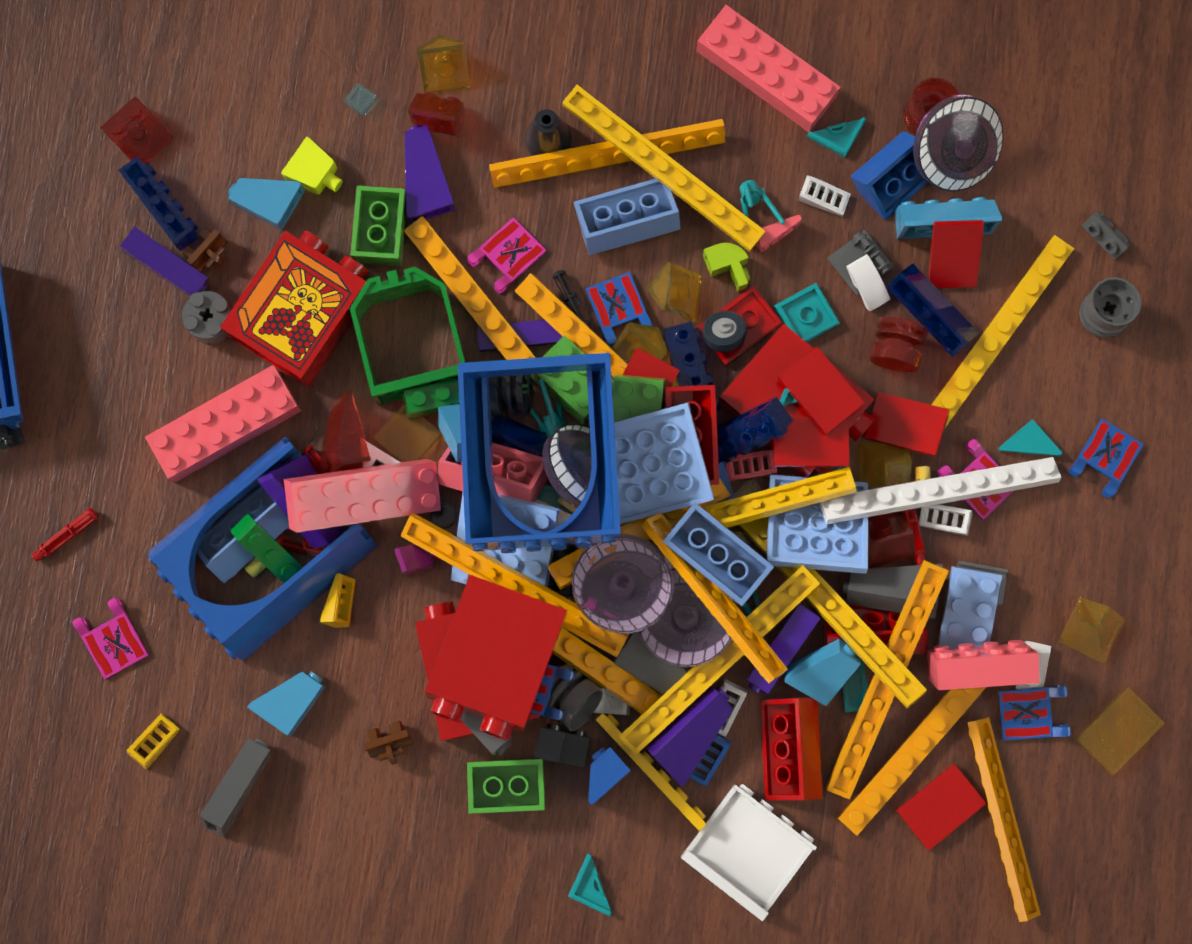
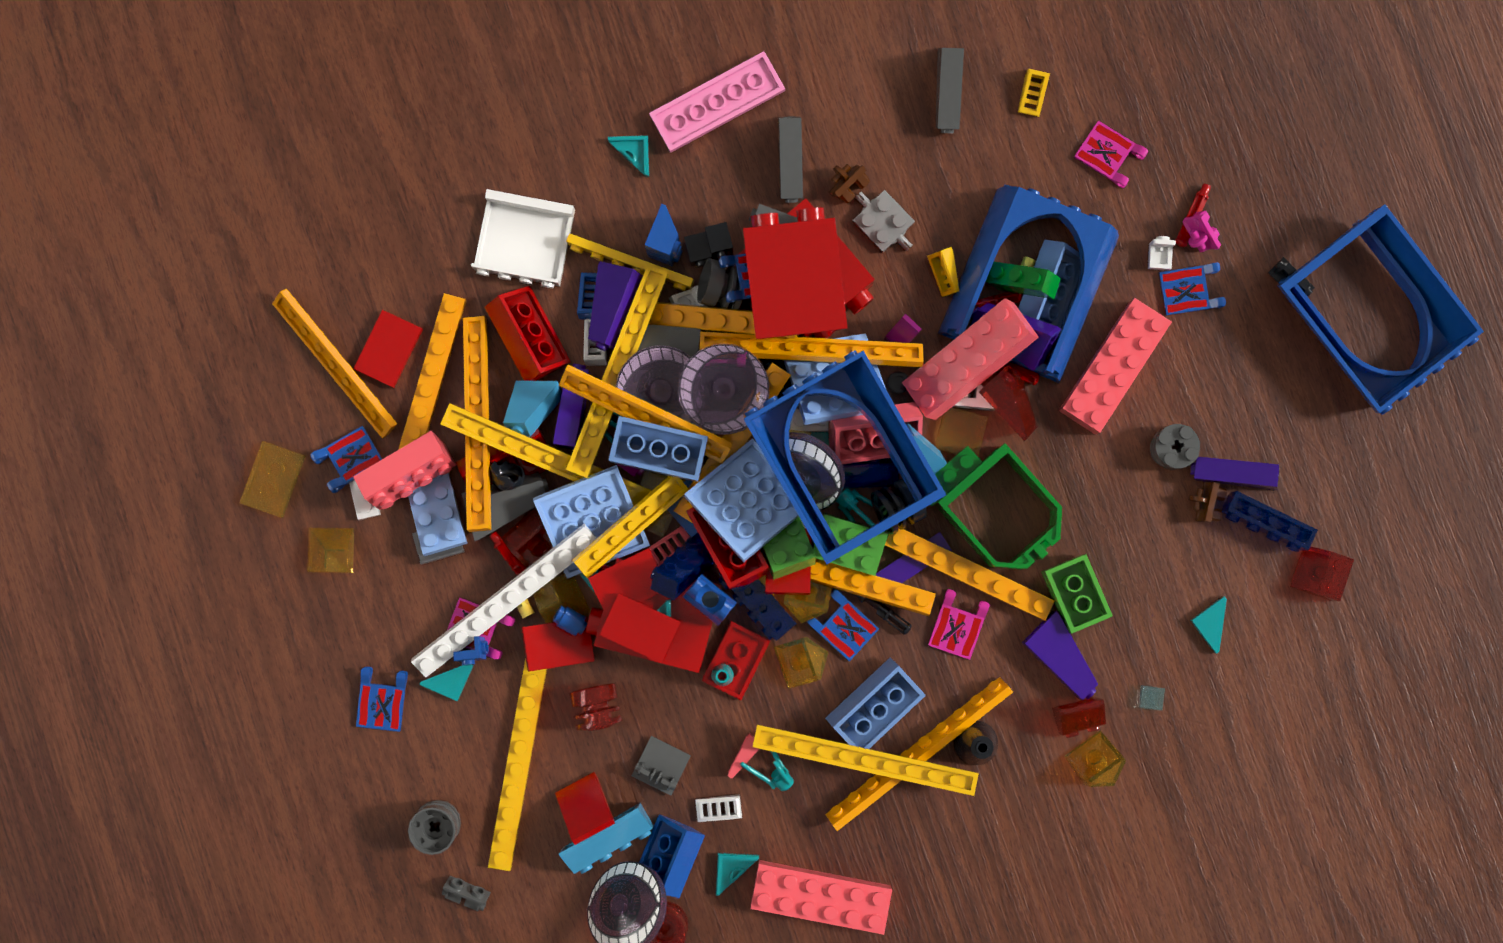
camera: 150 degrees right, 5 degrees up
brick [220,230,369,388] -> none
dark azure slope [228,178,305,231] -> none
dark azure slope [247,671,326,736] -> none
neon yellow torso [281,137,343,195] -> none
bright green brick [467,759,546,814] -> none
lime brick [703,243,750,292] -> none
black wheel [703,311,747,352] -> none
teal tile [774,283,840,343] -> none
teal tile [841,660,868,712] -> none
white slope [846,254,891,311] -> none
clear blue brick [887,263,979,357] -> none
white slope [919,504,972,536] -> none
none -> blue bracket [453,636,489,666]
none -> black hair [490,460,525,490]
none -> blue brick [553,606,587,636]
none -> bright pink plate [649,51,785,153]
none -> blue piece [683,574,737,626]
none -> teal cone [711,664,734,686]
none -> dark grey slope [778,116,803,203]
none -> light grey plate [853,190,915,252]
none -> white bracket [1148,236,1176,271]
none -> flag [1159,262,1226,316]
none -> dark pink hips [1183,211,1221,252]
none -> teal tile [1190,596,1227,654]

